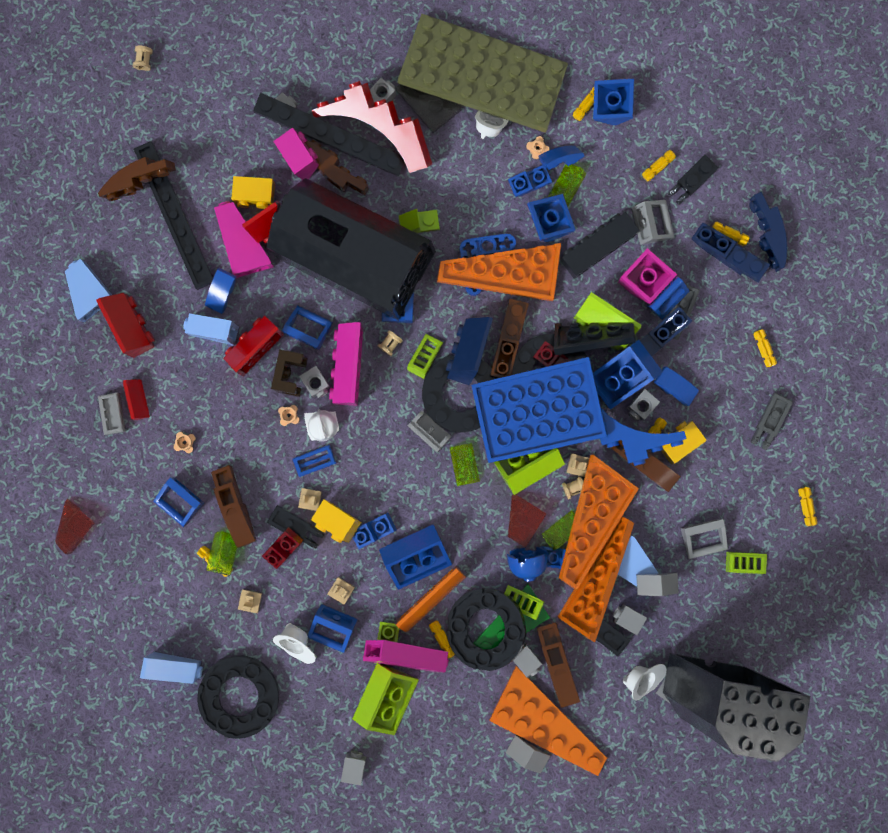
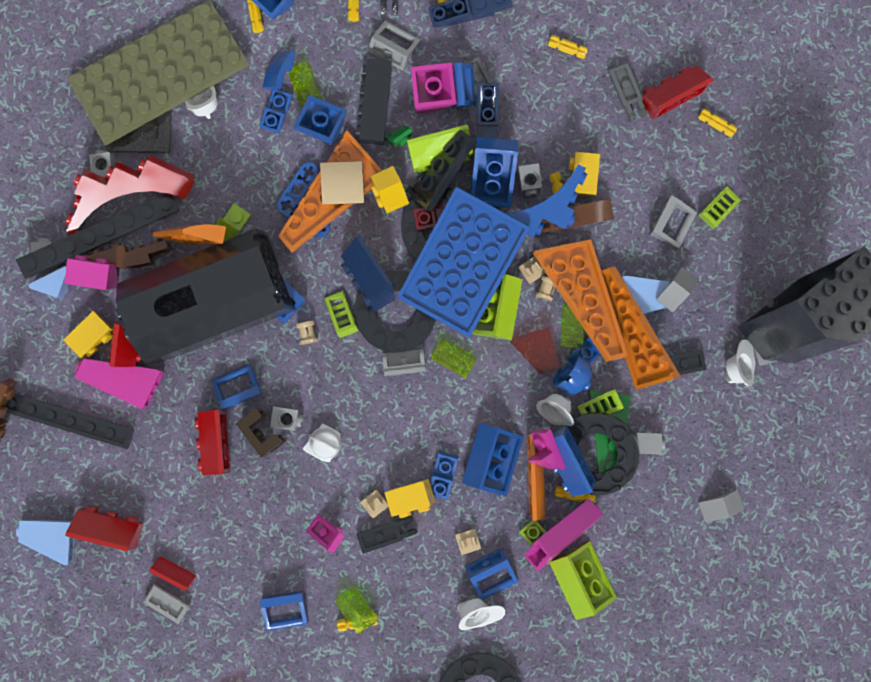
camera: 50 degrees left, 0 degrees up
light nougat plate [174,432,196,453] -> none
light blue slope [184,313,239,346] -> none
blue slope [205,268,237,314] -> none
reddish brown slope [211,465,257,548] -> none
tan tile [238,589,262,613] -> none
dark red slope [262,527,303,569] -> none
light nougat plate [278,405,300,426] -> none
blue tile [293,445,336,477] -> none
dark pink slope [329,322,363,406] -> none
light grey brick [341,751,366,786] -> none
orange wing [489,666,607,776] -> none
reddish brown slope [491,299,529,378] -> none
light nougat plate [526,136,549,159] -> none
reddish brown slope [537,622,580,708] -> none
light grey brick [613,604,647,635] -> none
blue slope [654,366,699,406] -> none
none -> light blue slope [28,266,68,299]
none -> orange slope [152,224,226,246]
none -> dark pink slope [306,514,345,553]
none -> tan slope [320,161,364,204]
none -> yellow brick [370,166,409,214]
none -> green slope [386,125,412,148]
none -> dark pink slope [528,429,566,470]
none -> white piece [536,394,574,426]
none -> blue slope [552,425,596,496]
none -> red slope [642,65,714,120]

